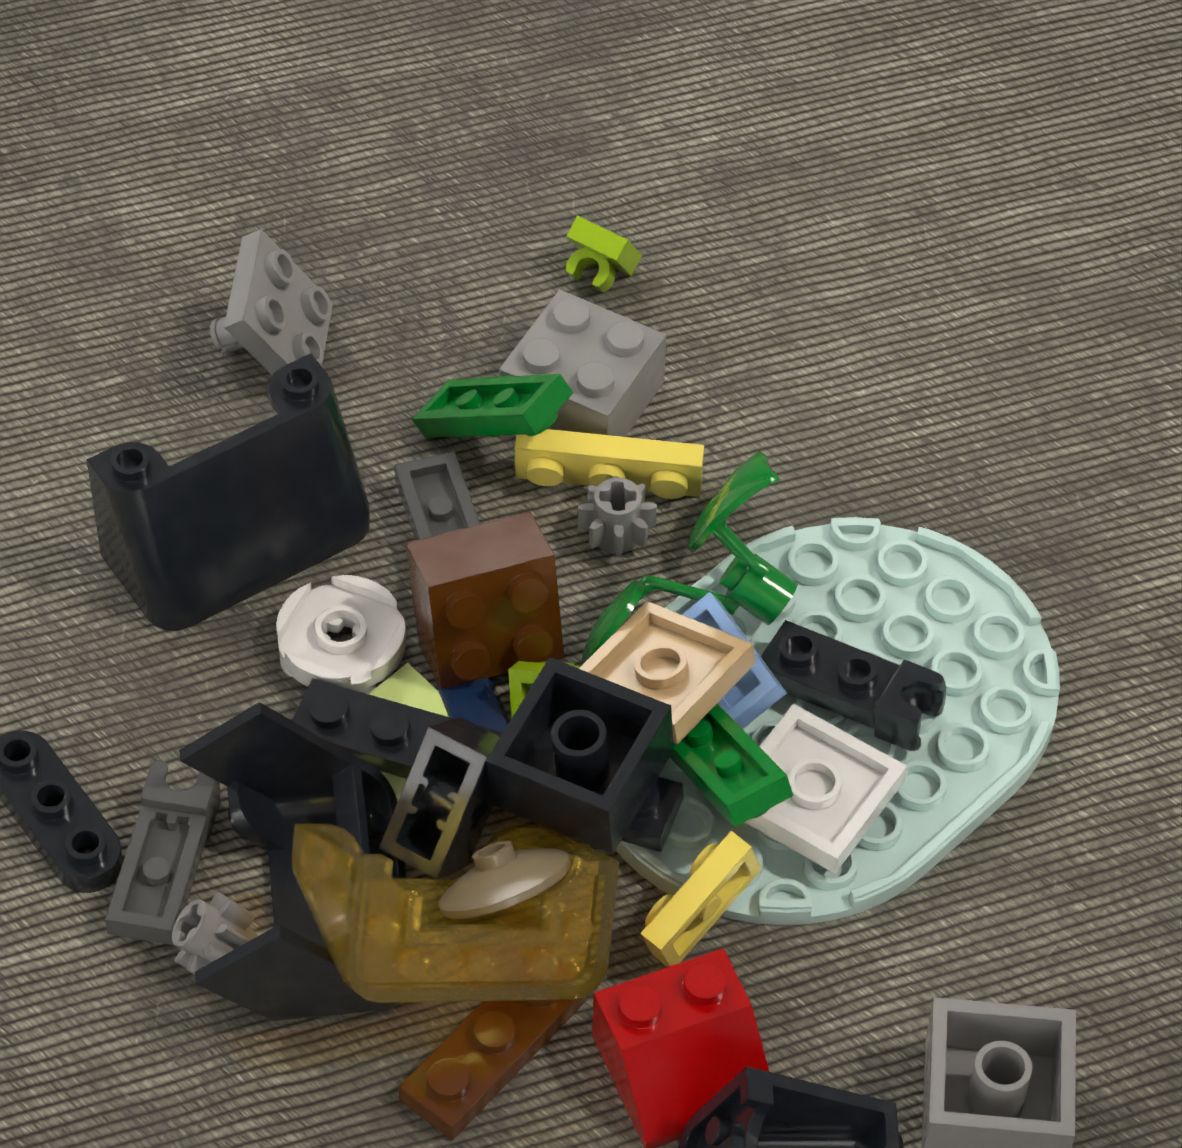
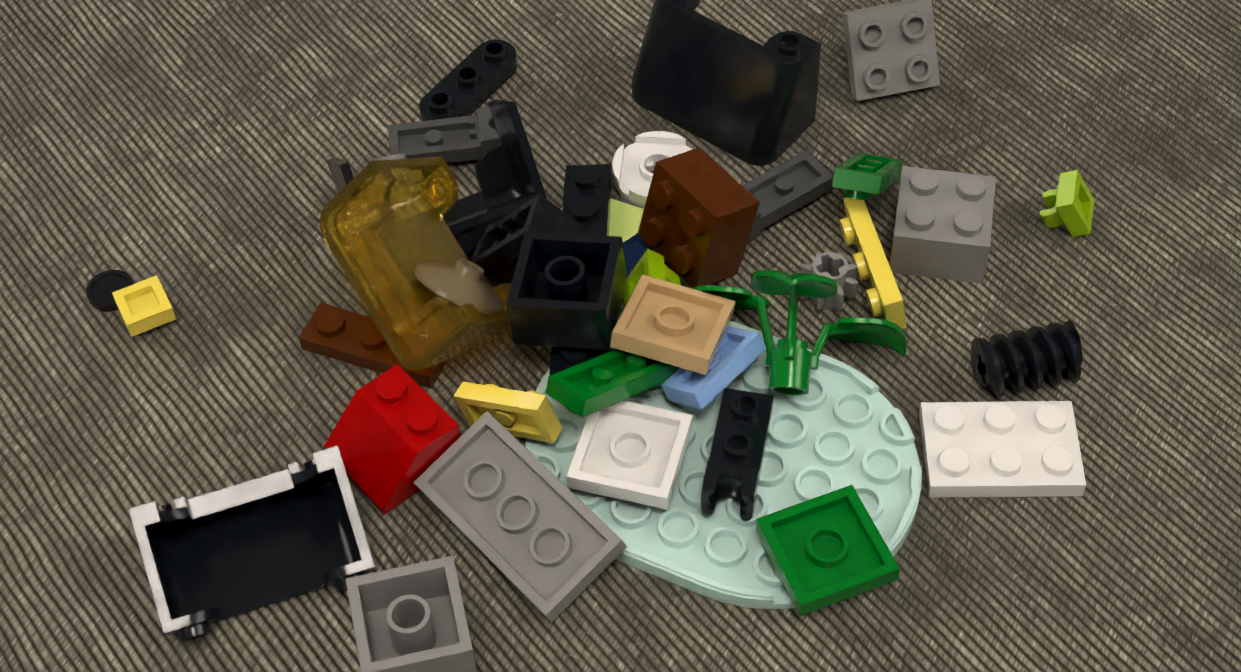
camera: 75 degrees right, 0 degrees up
none -> light grey plate [413,411,627,623]
none -> green plate [755,485,900,616]
none -> white plate [919,401,1086,498]
none -> black piece [971,320,1083,398]

